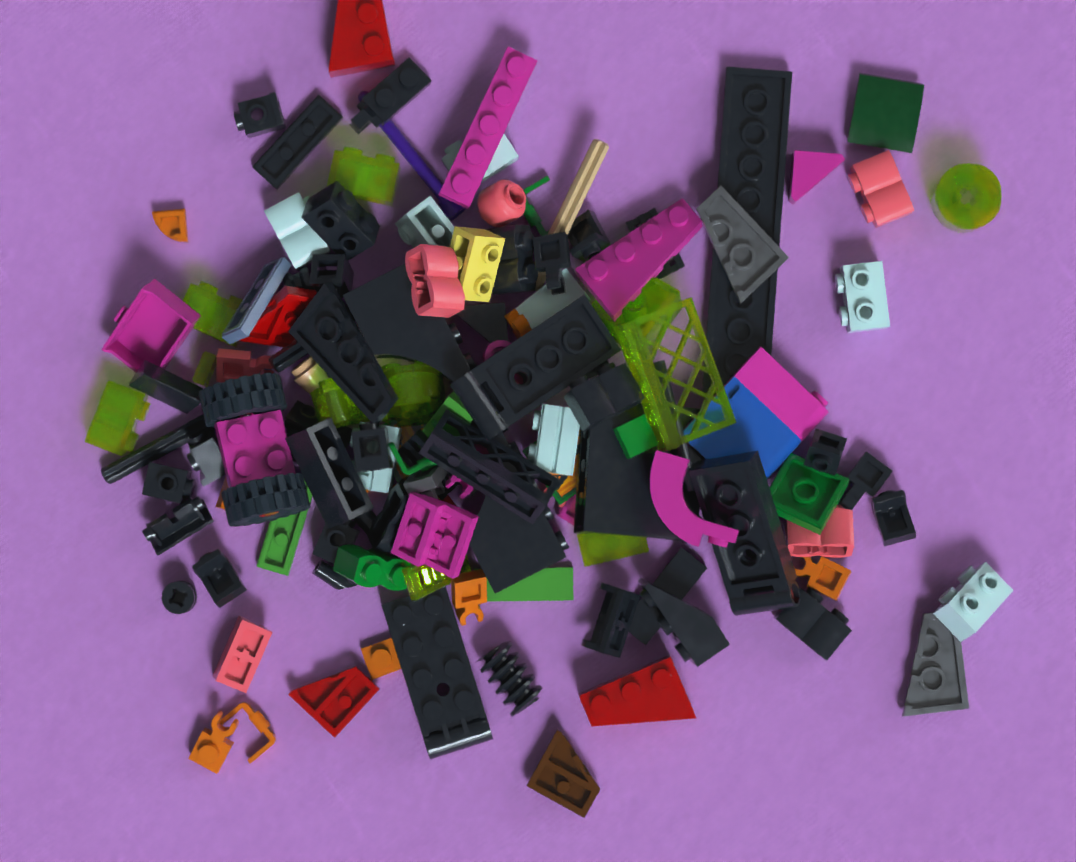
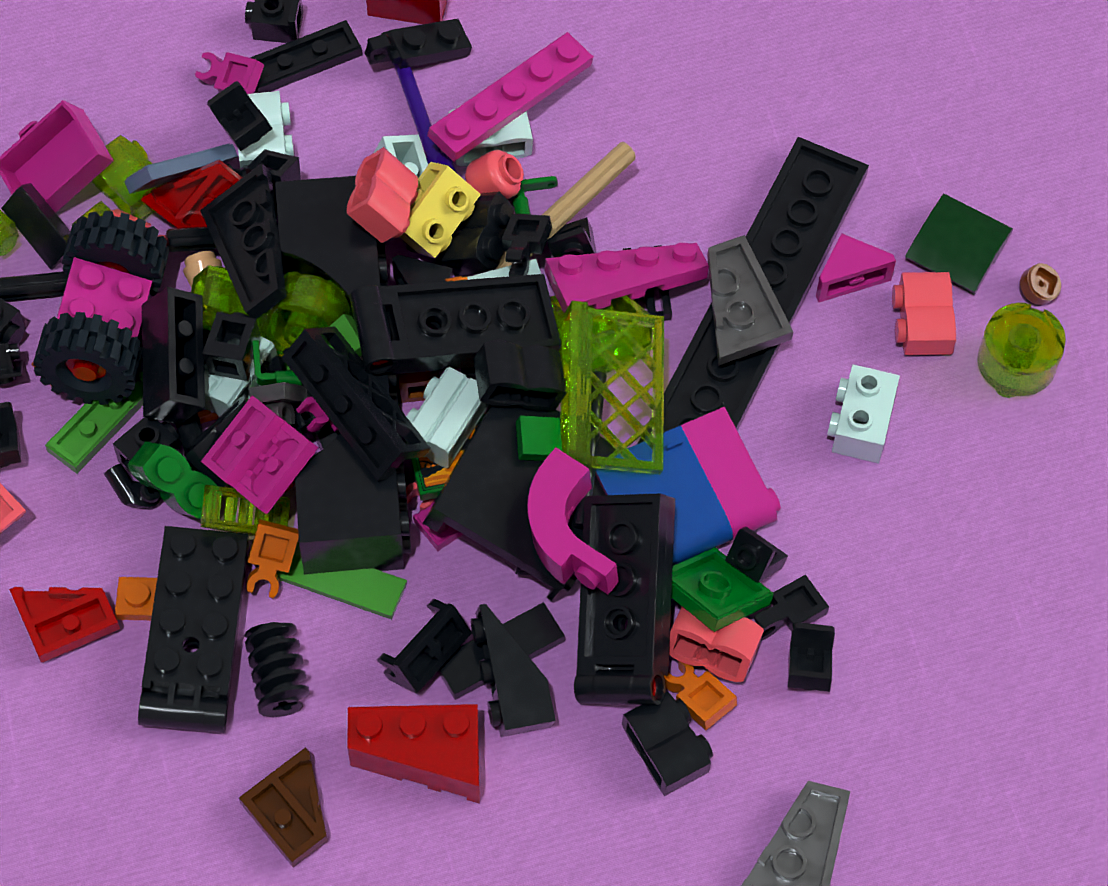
camera: 20 degrees right, 25 degrees down
orange tile [152,209,189,243] -> none
brick [186,429,226,487] -> none
black brick [301,181,380,261] -> none
clear neon green brick [326,147,401,207] -> none
clear neon green brick [576,533,649,567] -> none
light aqua brick [933,562,1013,642] -> none
none -> dark pink plate [195,52,264,94]
none -> black bracket [207,81,273,151]
none -> dark orange tile [1020,263,1061,305]

